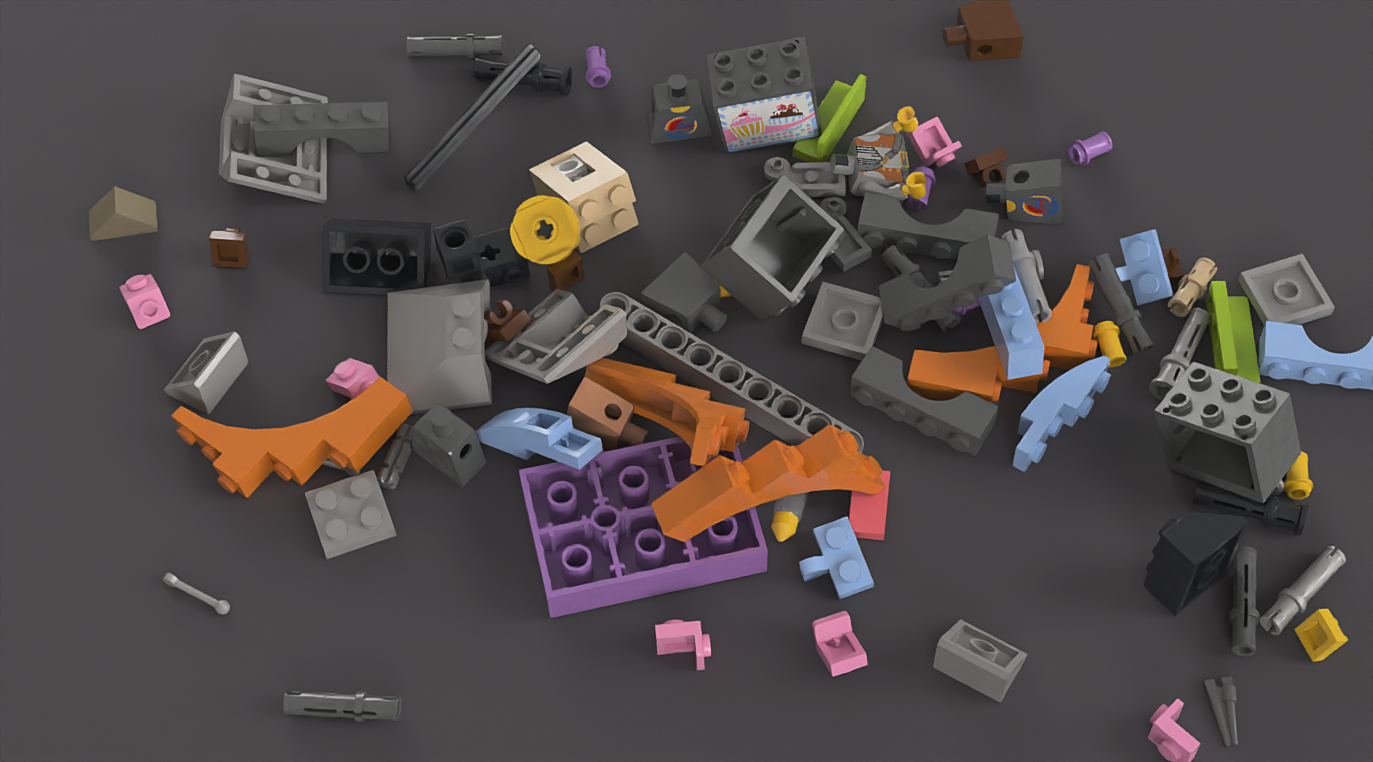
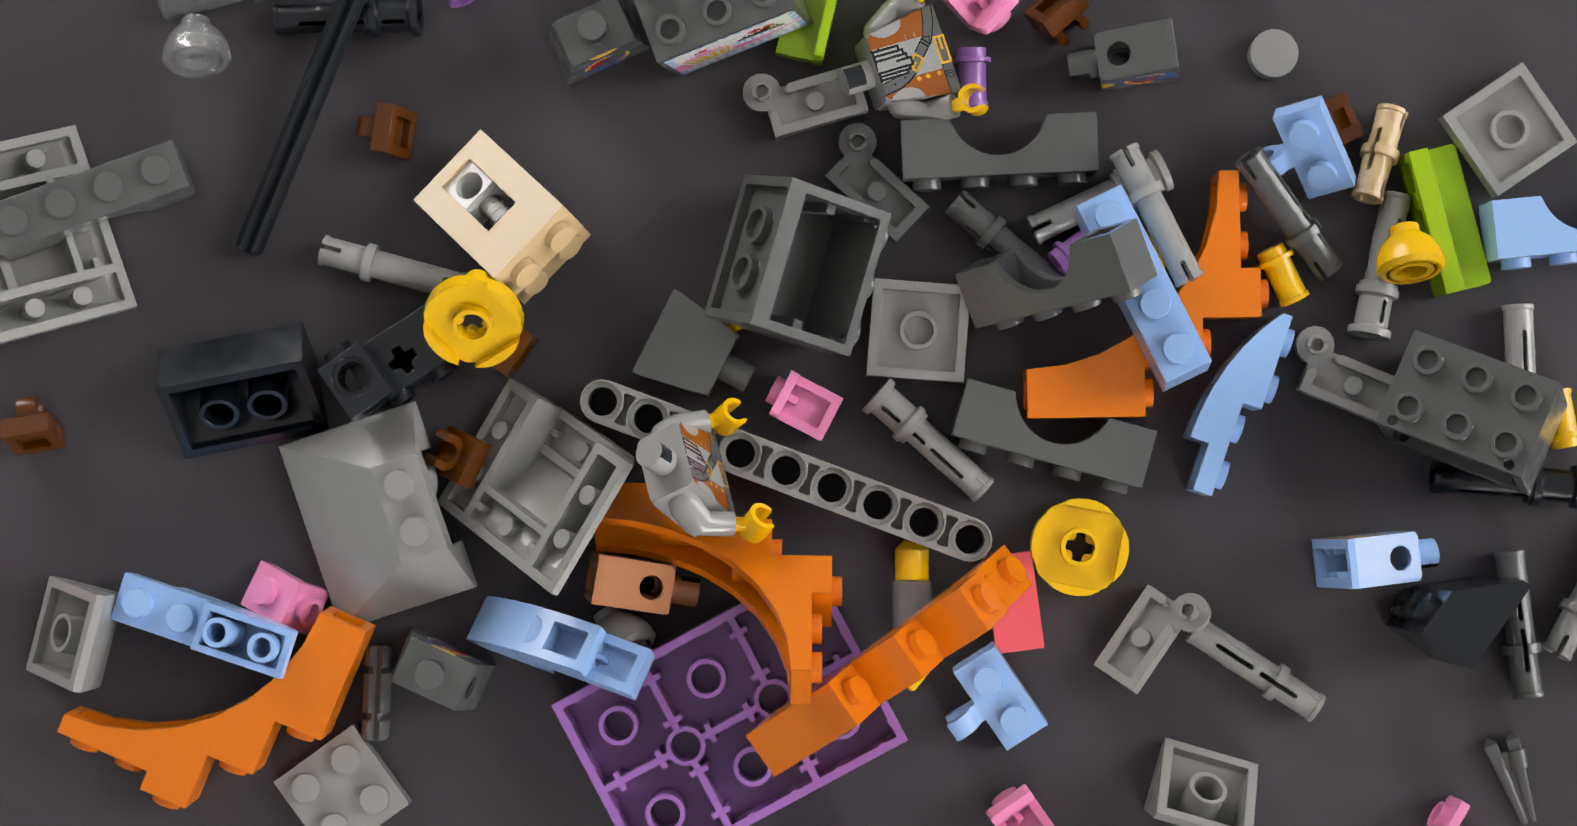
camera: 15 degrees left, 30 degrees up
none -> light blue slope [110,572,298,679]
none -> clear brick [162,14,232,79]
none -> light grey pin [318,235,467,294]
none -> reddish brown tile [355,102,418,161]
none -> light grey torso [636,398,775,543]
none -> bright pink bracket [765,370,844,442]
none -> light grey pin [861,378,995,503]
none -> yellow plate [1030,498,1129,596]
none -> light grey hinge [1093,584,1211,694]
none -> light grey pin [1185,622,1326,722]
none -> light grey tile [1247,29,1299,80]
none -> light grey hinge [1294,326,1394,423]
none -> light blue torso [1311,531,1440,589]
none -> yellow brick [1376,221,1446,285]

